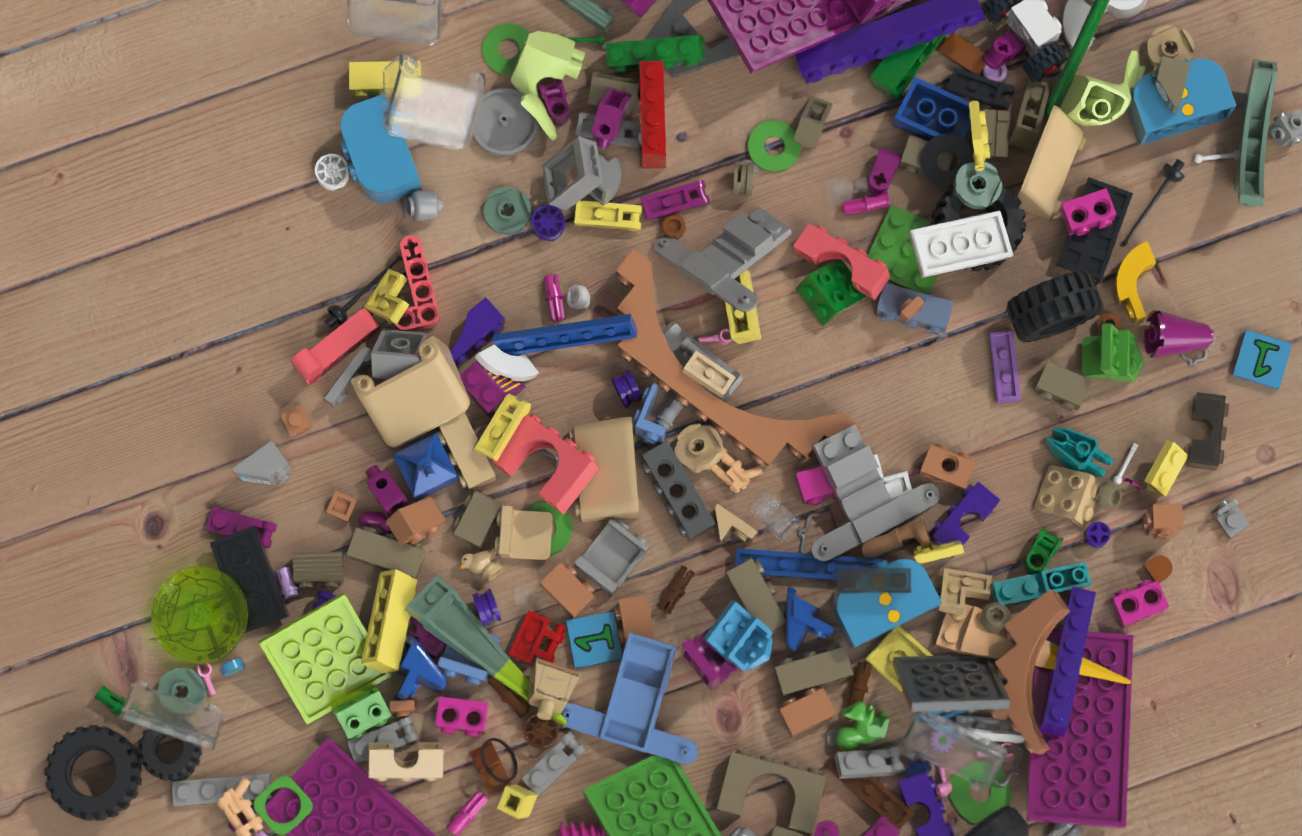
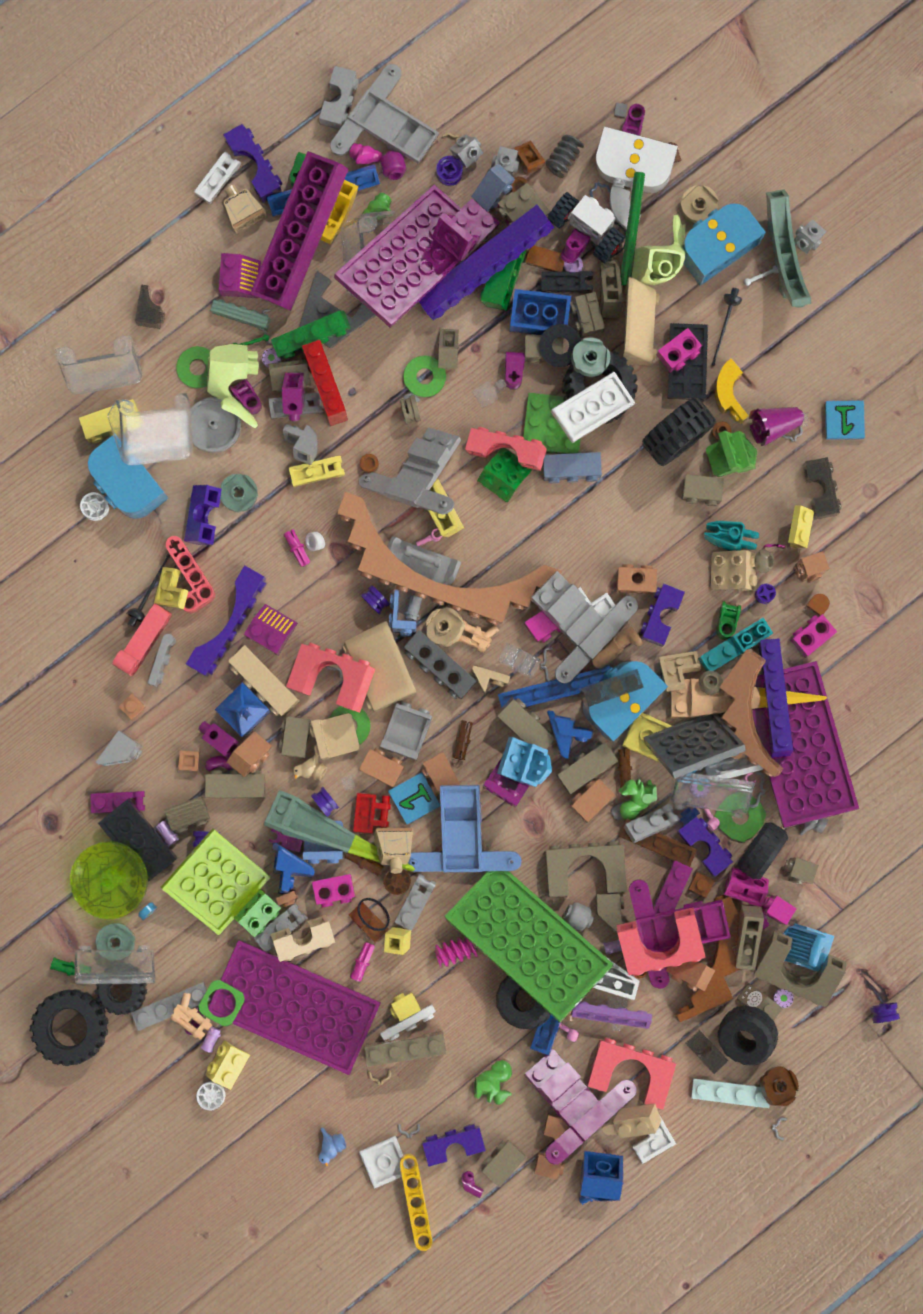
camera: 20 degrees left, 5 degrees up
bright pink hand [193,660,215,695] -> none
tan windscreen [351,336,470,448] -> none
light yellow brick [361,569,417,673] -> none
light grey slope [371,329,429,381] -> none
light grey head [407,190,443,221] -> none
light yellow plate [474,394,531,462] -> none
white tile [475,344,539,381] -> none
blue plate [493,314,638,356] -> none
dark purple wheel [531,205,565,241] -> none
light grey window [542,136,603,211] -> none
magenta plate [641,180,711,222] -> none
tan hinge [682,351,736,398] -> none
dark pink axle [842,192,890,215] -> none
nougat plate [900,296,925,323] -> none
light yellow tile [912,540,964,564] -> none
light yellow plate [969,101,991,171] -> none
medium lavender tile [988,330,1021,404] -> none
white hinge [1113,443,1138,485] -> none
dark tan slope [1152,56,1191,114] -> none
light grey bracket [1213,499,1250,539] -> none
none -> dark purple arch [184,485,222,545]
none -> lavender tile [262,348,281,368]

